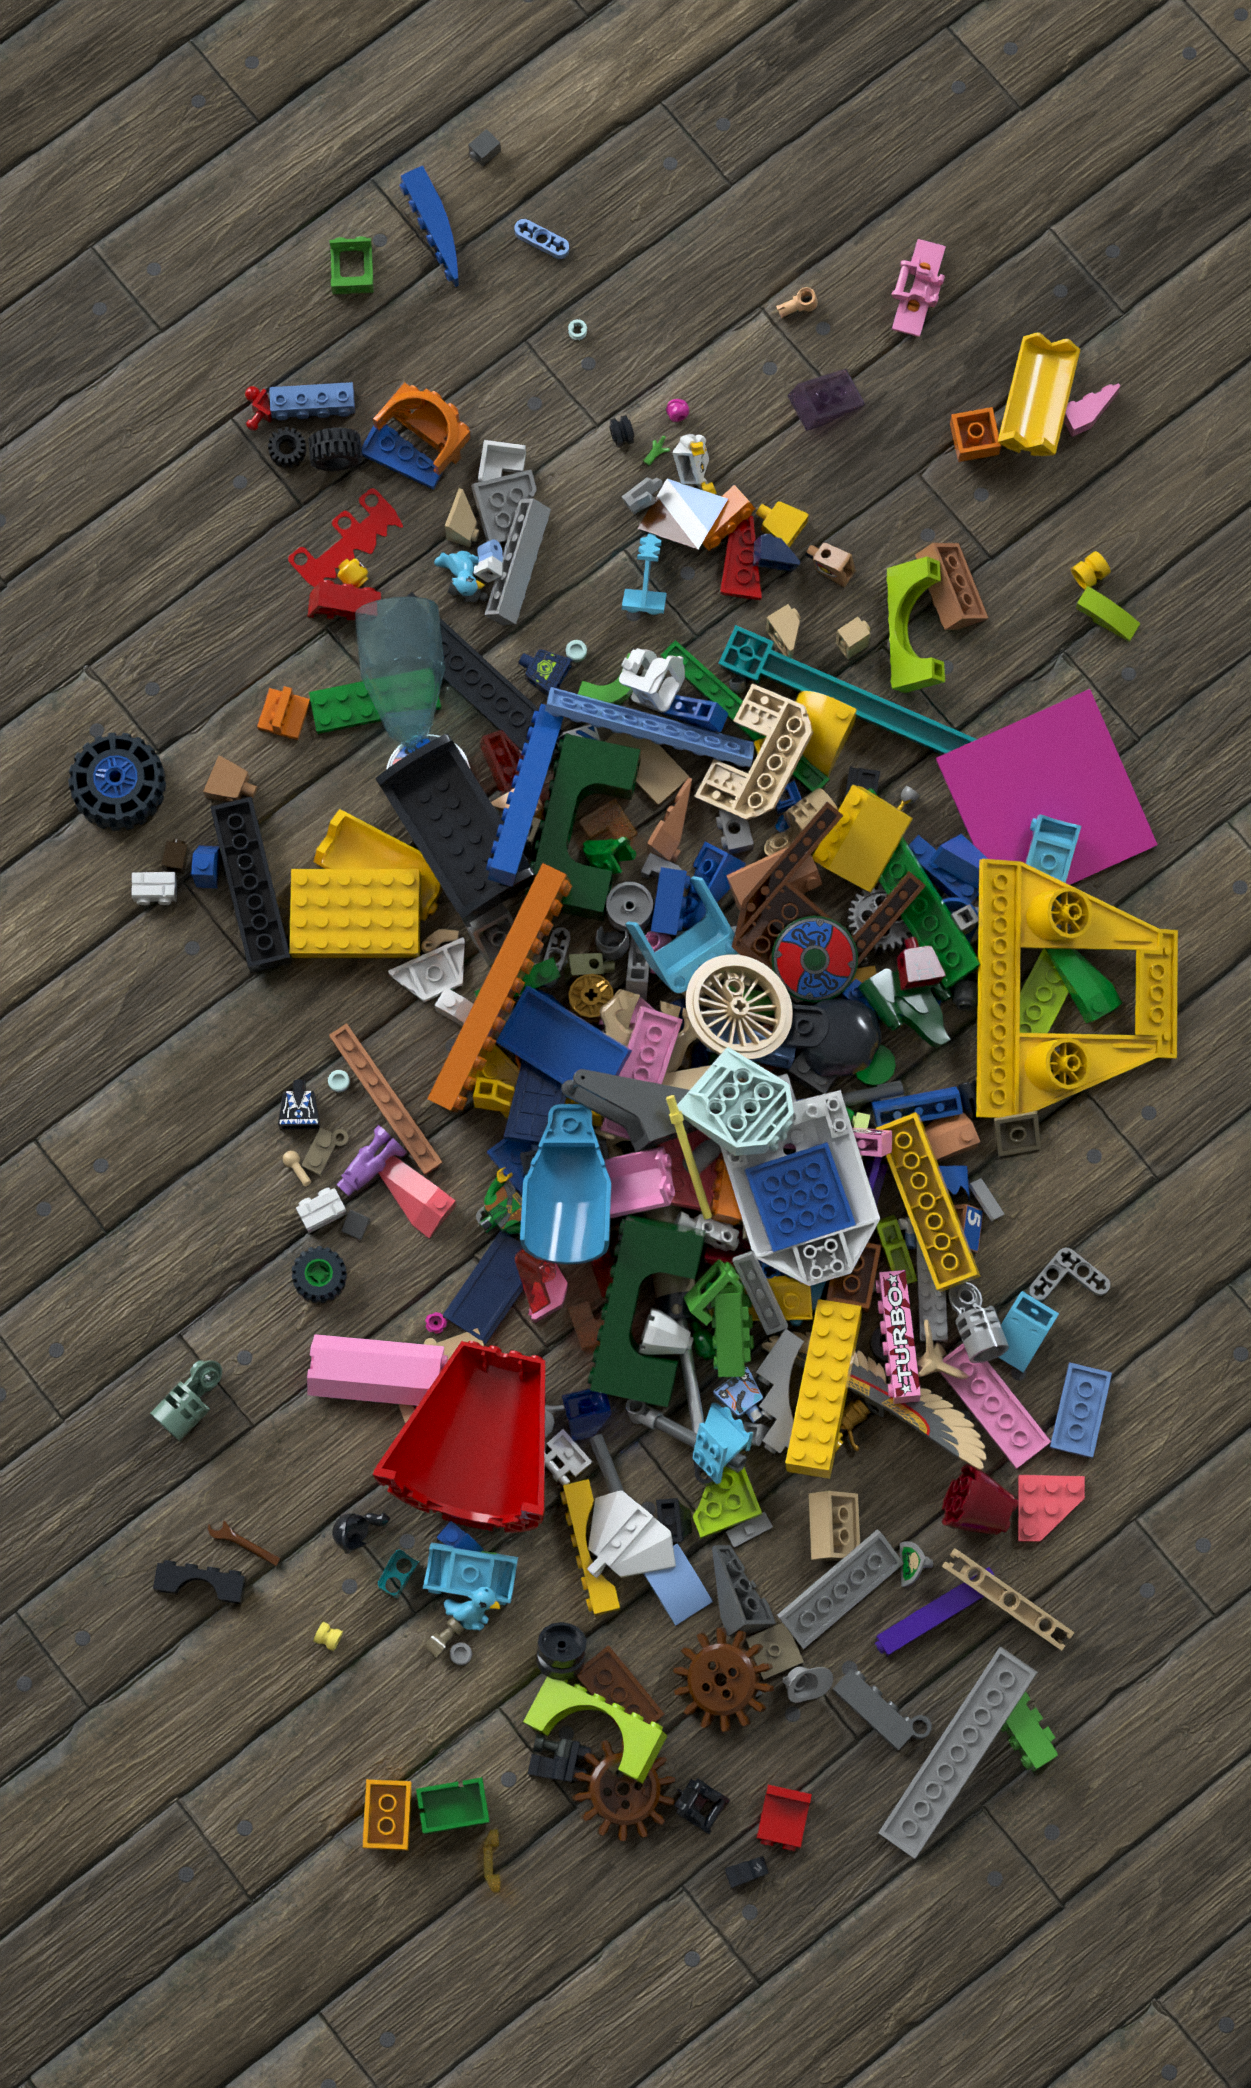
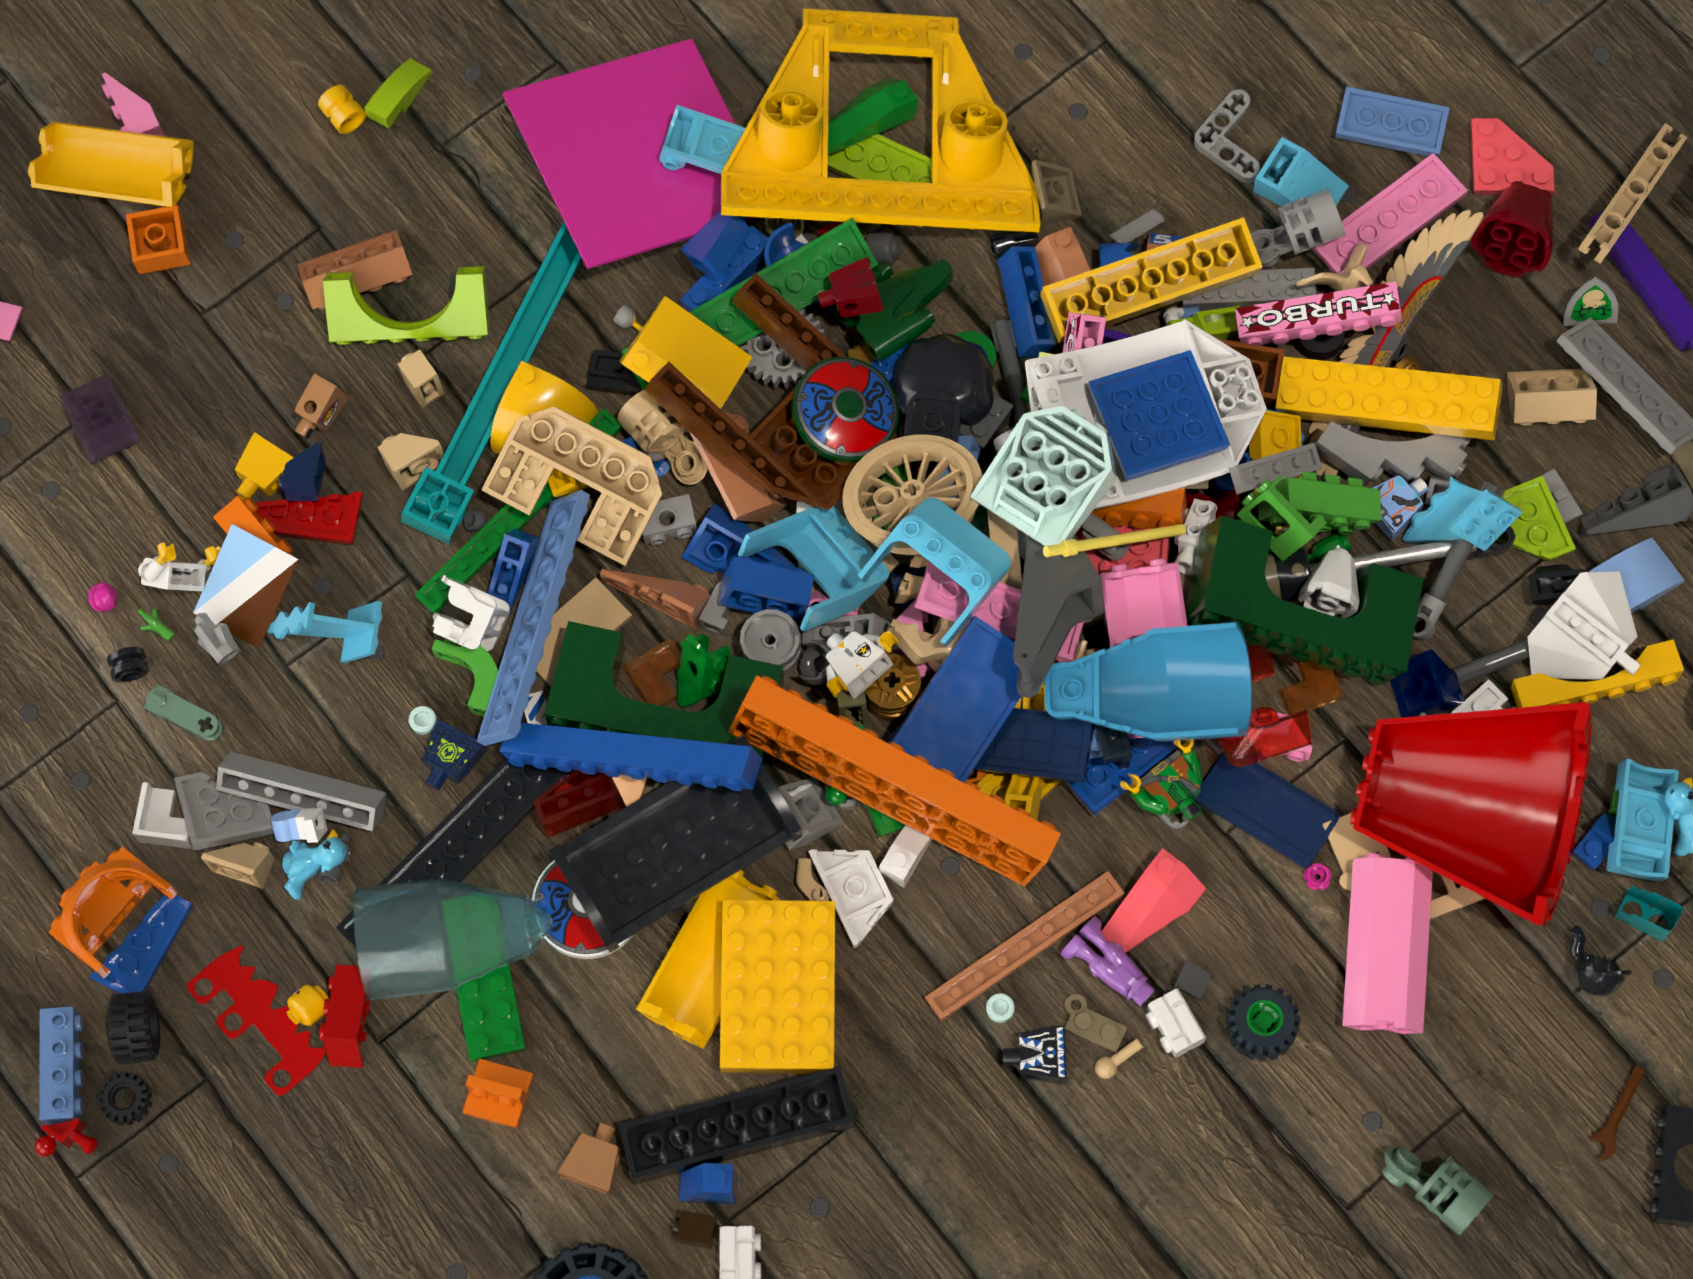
camera: 85 degrees left, 5 degrees down
light grey leg [951,904,979,935] -> none
none -> sand green piece [142,684,223,742]
none -> white torso [826,631,900,699]
none -> medium azure windscreen [858,497,1011,647]

